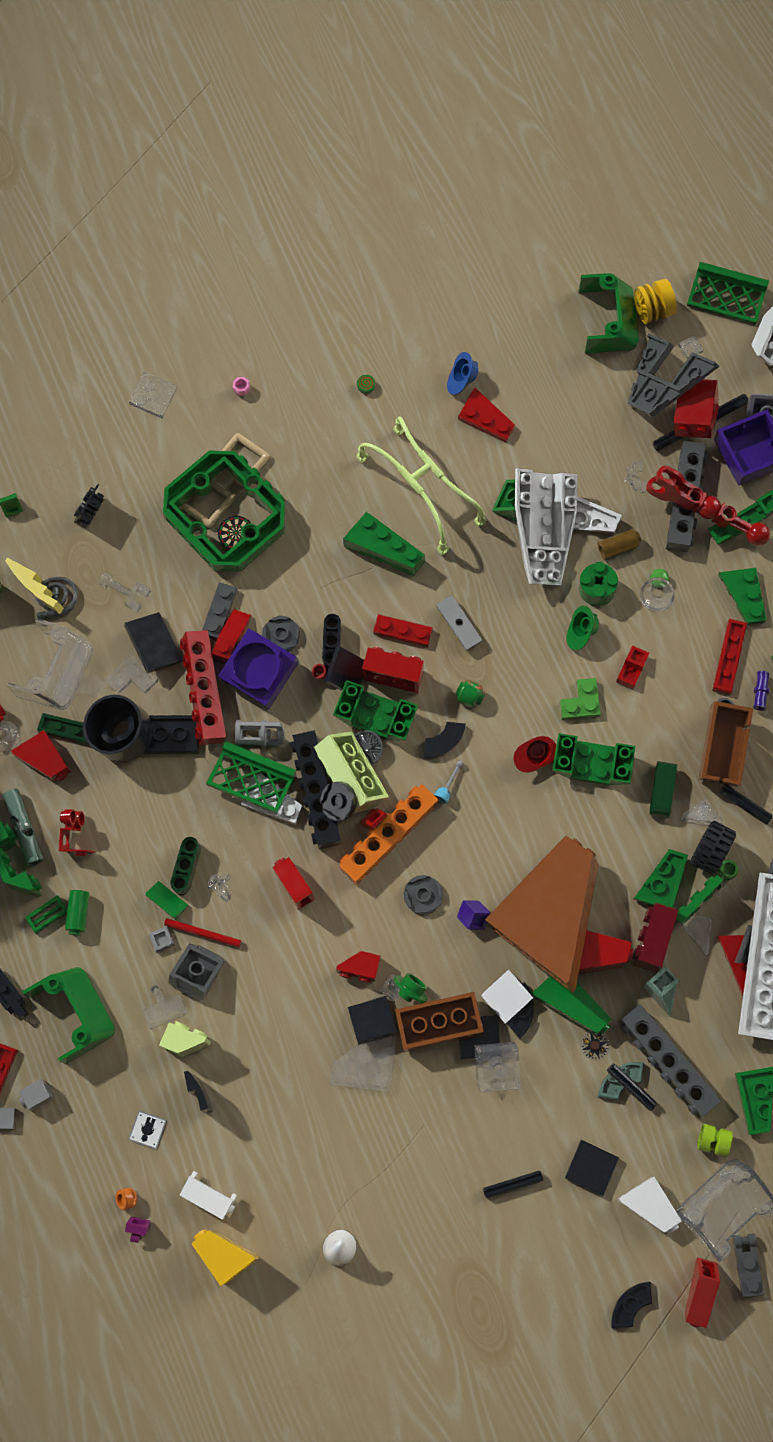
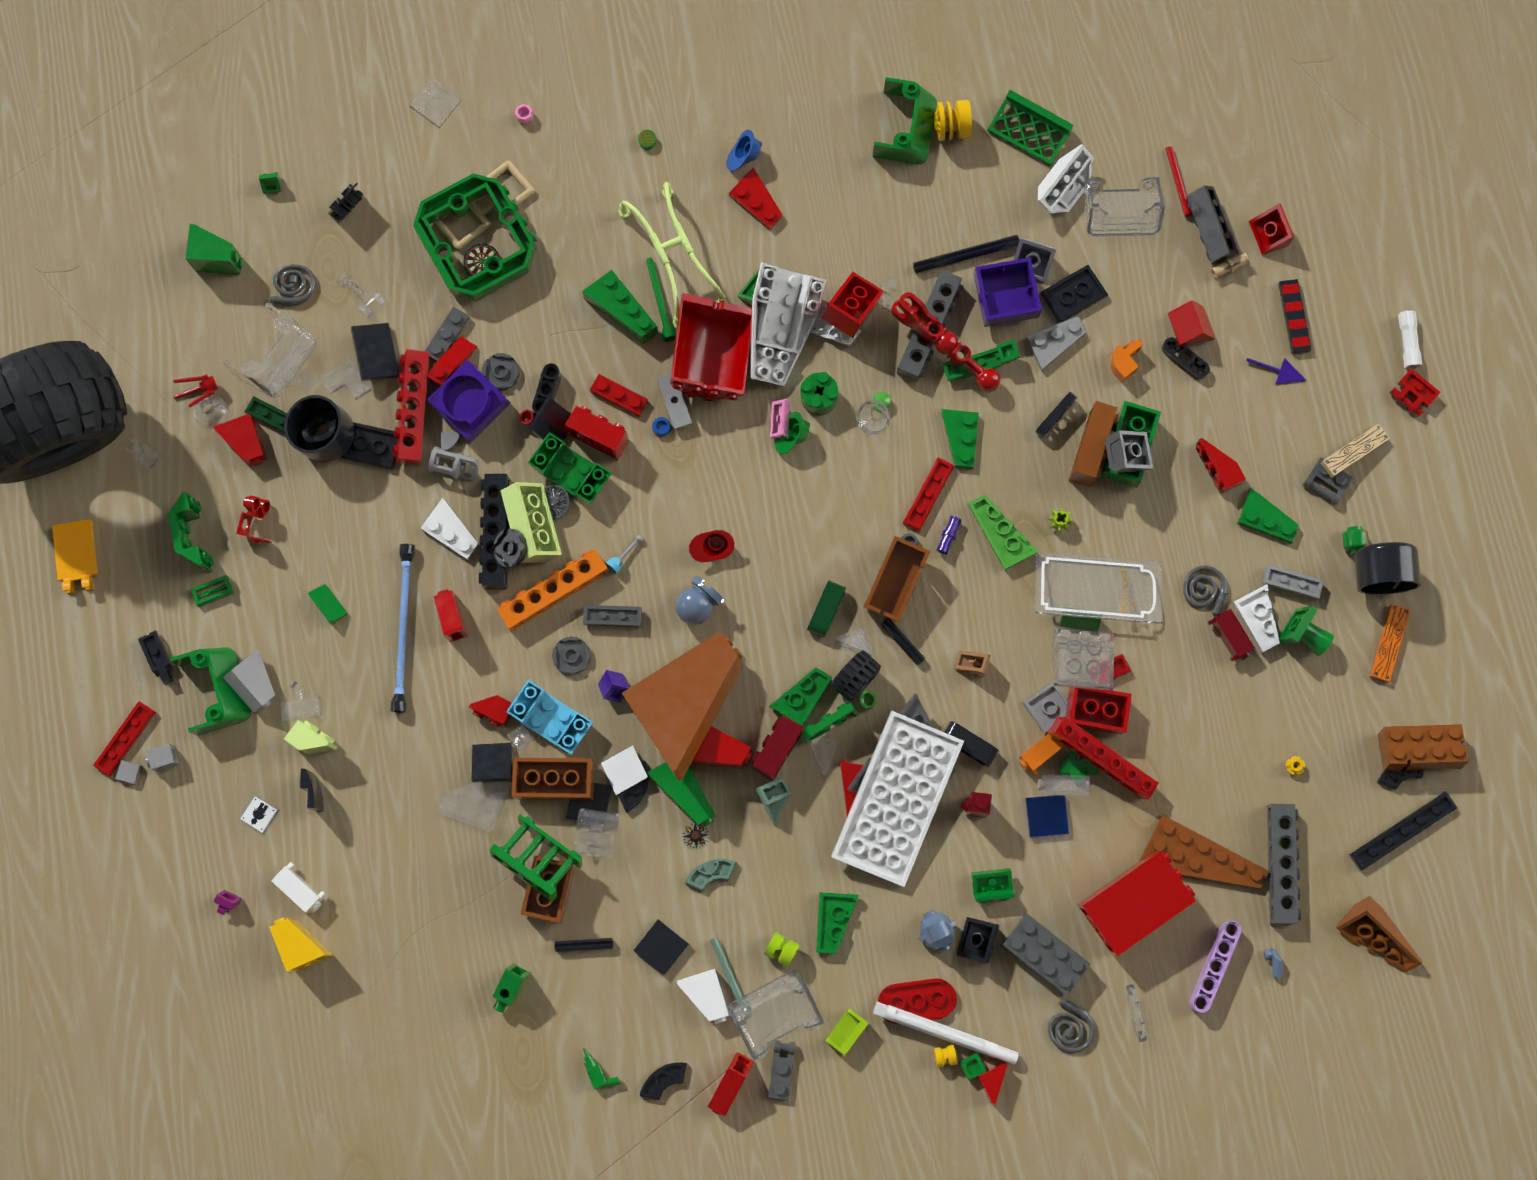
camera: 10 degrees right, 5 degrees up
sand green piece [2,789,44,866] -> none
light yellow slope [5,558,64,614] -> none
green brick [65,890,90,936] -> none
orange tile [115,1187,137,1210] -> none
light grey tile [149,926,175,953] -> none
red bar [164,918,241,948] -> none
dark grey slope [168,944,224,1000] -> none
dark green beam [170,837,201,895] -> none
green fence [206,741,296,814] -> none
clear piece [207,873,231,902] -> none
white hat [323,1230,356,1266] -> none
red slope [360,808,387,830] -> none
green piece [394,973,428,1003] -> none
black tile [424,722,466,759] -> none
green head [455,680,485,708] -> none
green slope [552,733,636,786] -> none
bright green plate [560,678,601,720] -> none
pearl gold brick [597,529,641,559] -> none
black axle [607,1063,657,1111] -> none
red slope [616,645,649,689] -> none
dark grey brick [619,1004,721,1118] -> none
dark grey wing [628,333,719,417] -> none
red slope [674,379,719,438] -> none
clear tile [678,335,704,359] -> none
none -> light grey slope [223,650,275,712]
none -> light blue hose [390,544,415,713]
none -> light grey tile [441,431,461,451]
none -> green fence [489,814,583,902]
none -> green torso [492,963,530,1013]
none -> medium azure slope [506,680,593,755]
none -> dark orange brick [520,856,575,924]
none -> dark grey plate [583,605,642,627]
none -> green piece [583,1048,621,1089]
none -> green piece [646,257,676,342]
none -> blue tile [652,417,671,437]
none -> red cylinder [670,293,752,401]
none -> sand blue tile [675,575,724,625]
none -> sand green bar [710,937,749,1014]
none -> bright pink tile [770,399,790,440]
none -> red brick [821,271,884,338]

